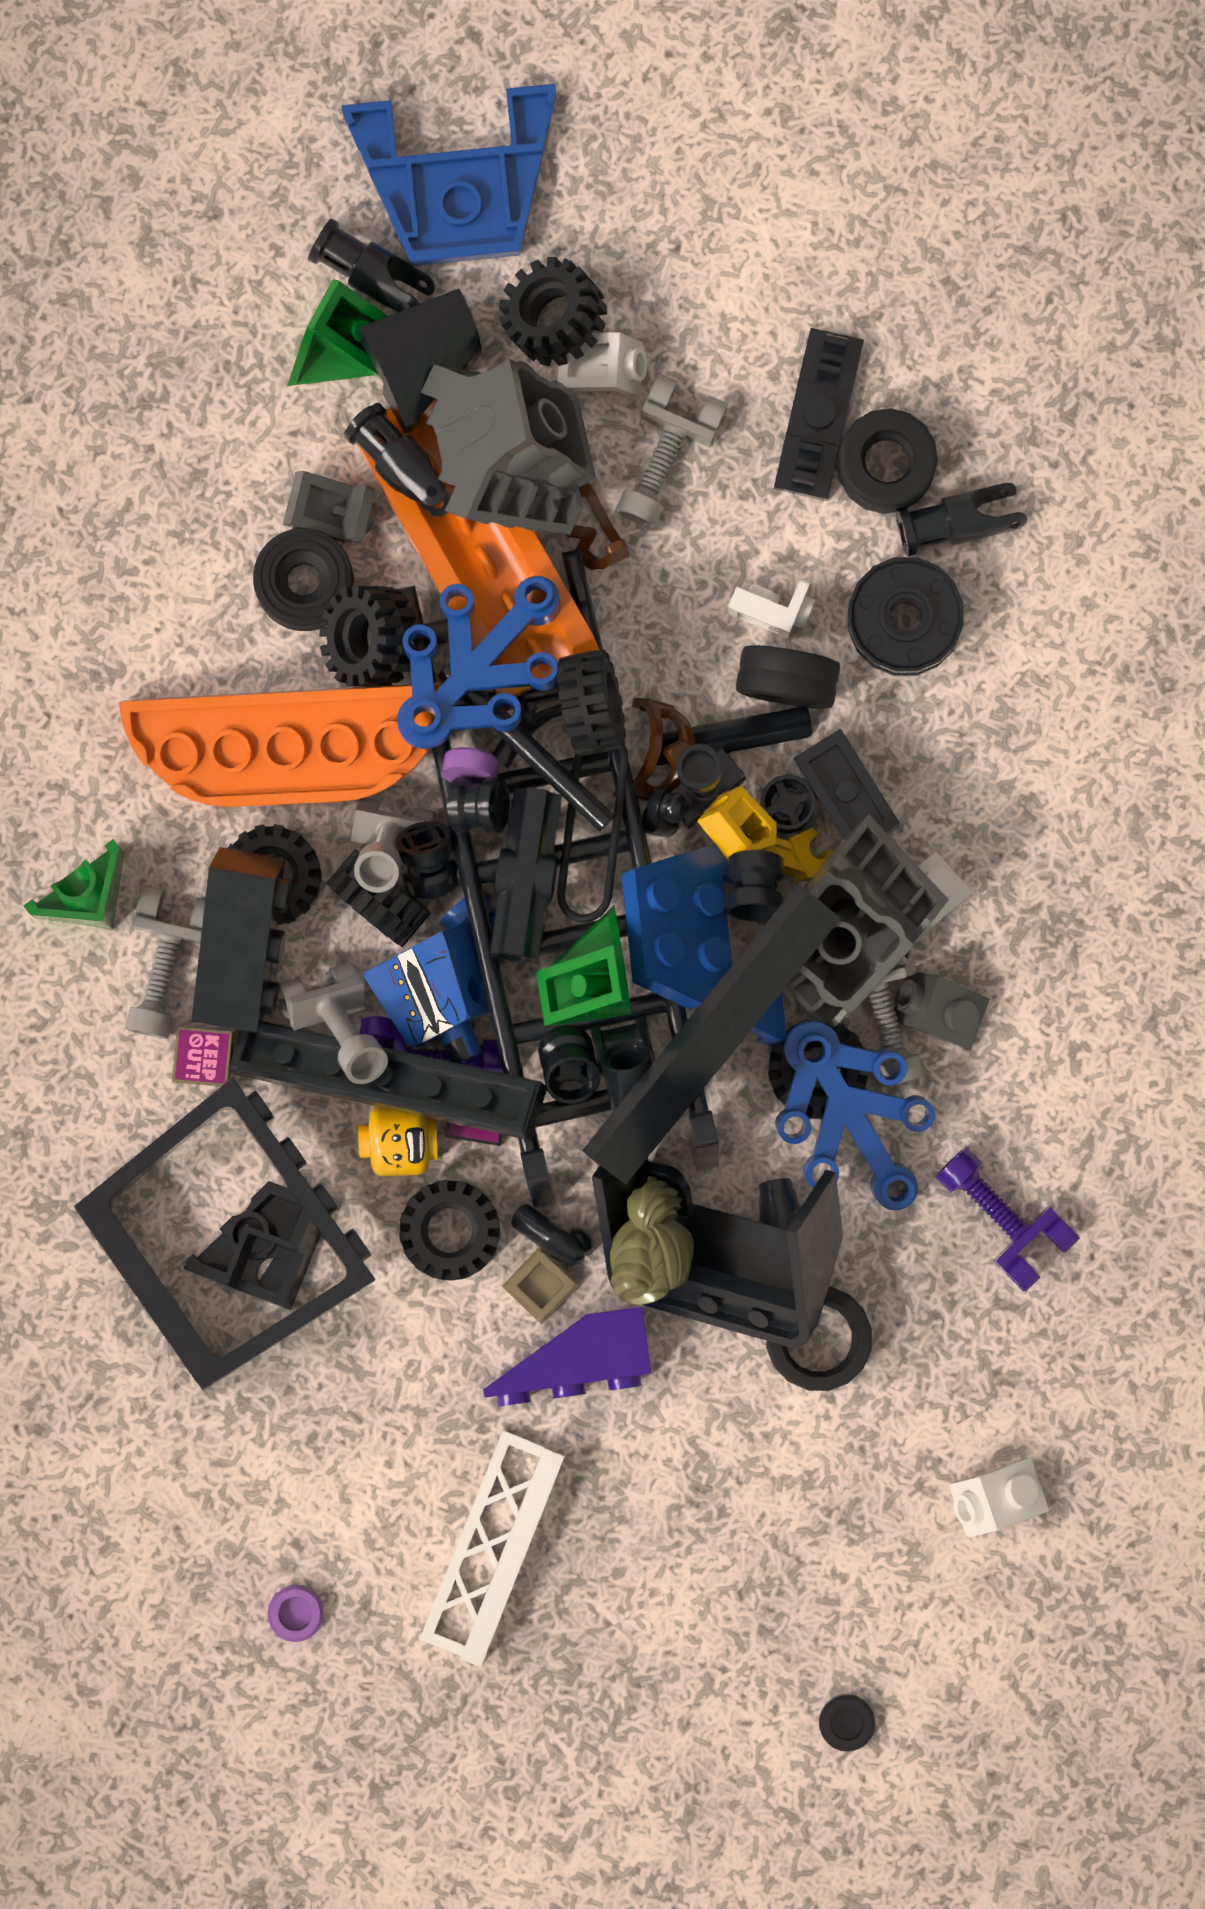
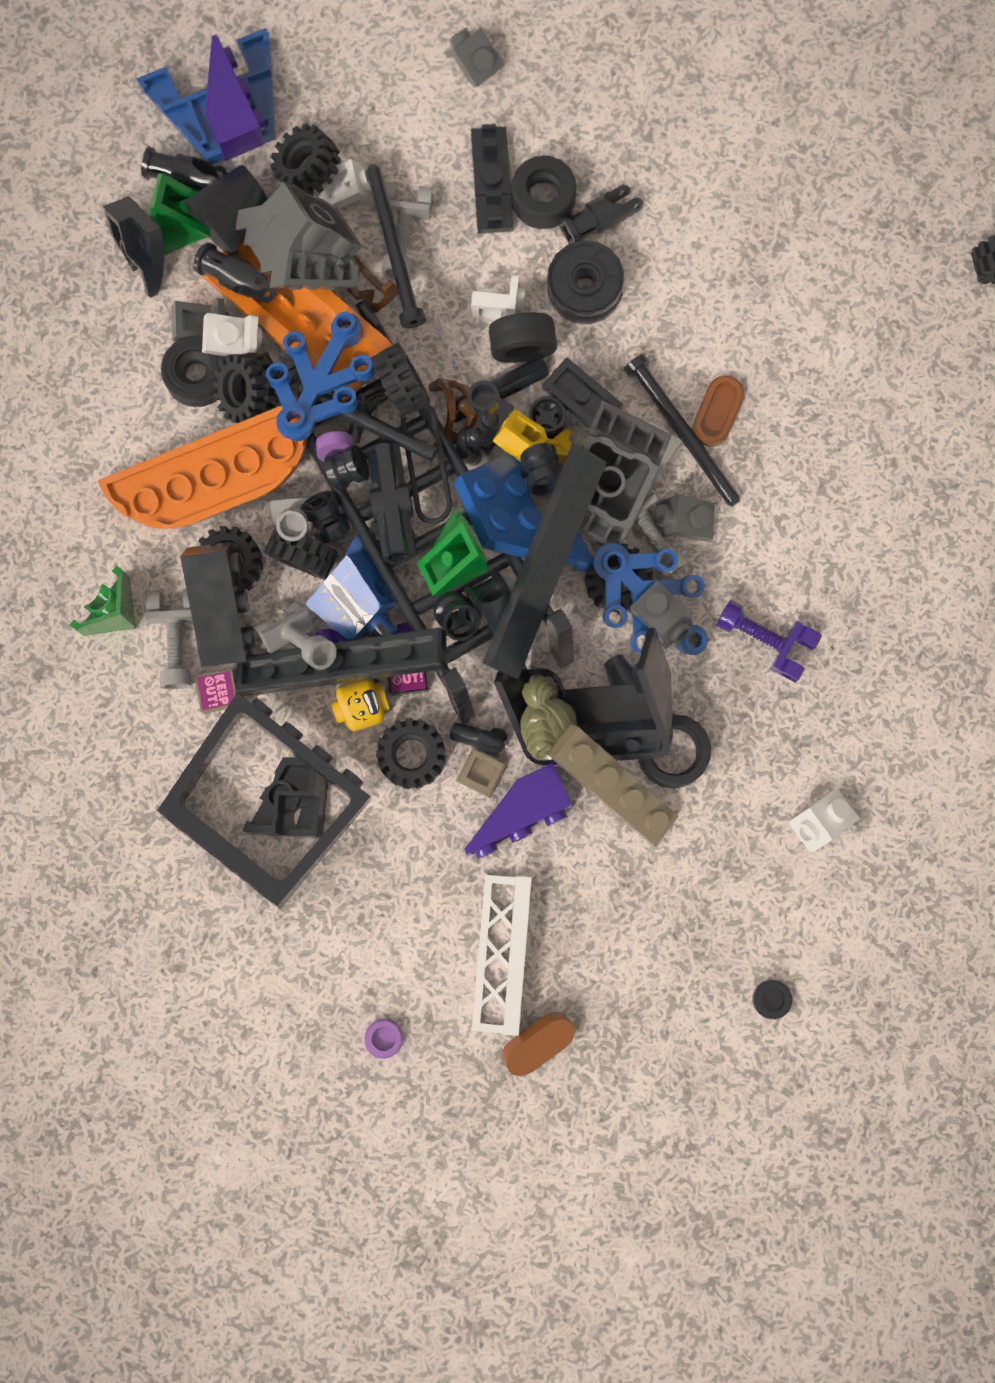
camera: 15 degrees left, 5 degrees down
none -> black slope [103,196,164,298]
none -> white bracket [202,313,262,356]
none -> dark purple slope [205,34,267,161]
none -> black bar [367,164,426,329]
none -> dark grey bracket [444,27,505,87]
none -> dark orange tile [502,1012,575,1076]
none -> dark tan plate [547,724,679,847]
none -> black bar [623,354,740,507]
none -> dark grey bracket [630,581,692,649]
none -> dark orange tile [693,376,744,447]

